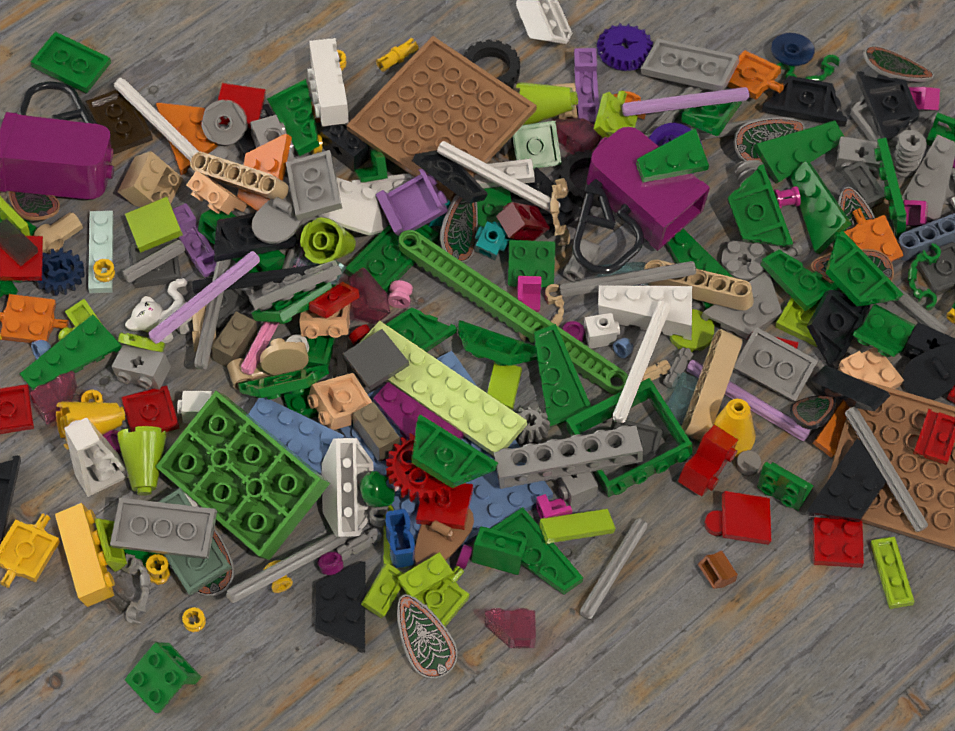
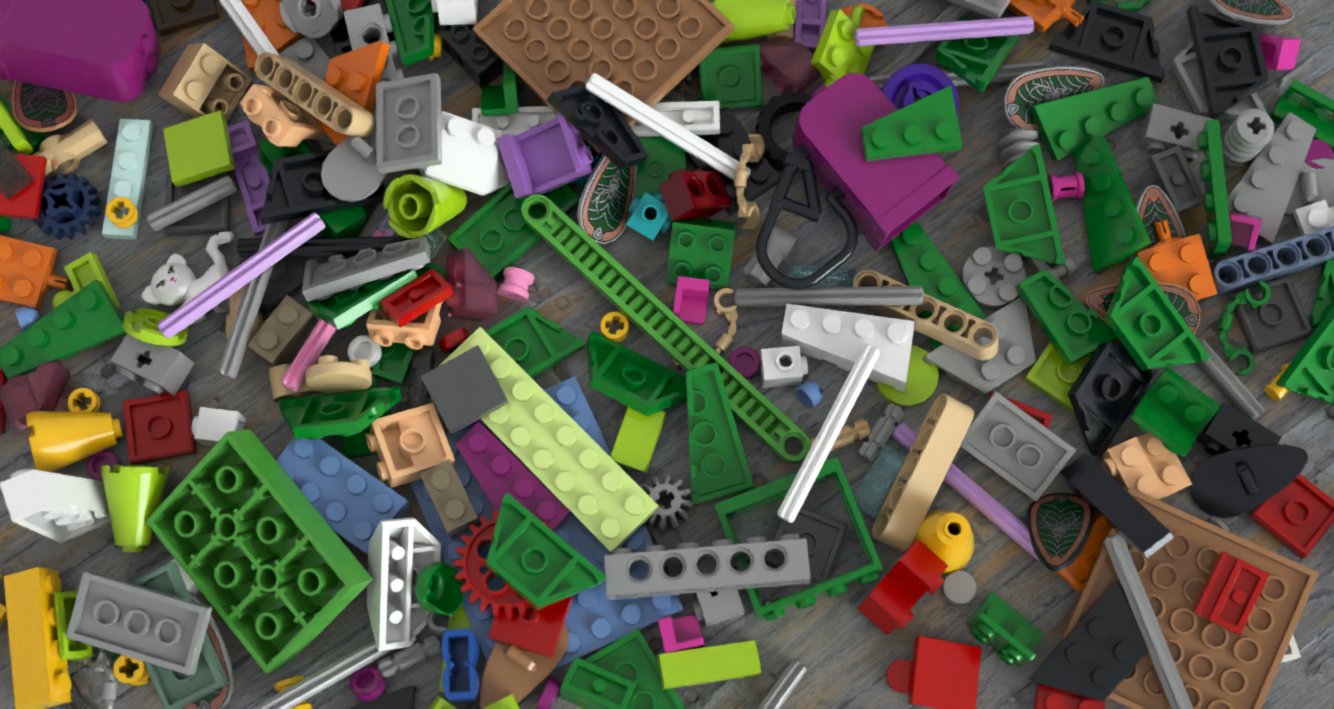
camera: 10 degrees right, 15 degrees up
none -> yellow bush [600,312,629,343]

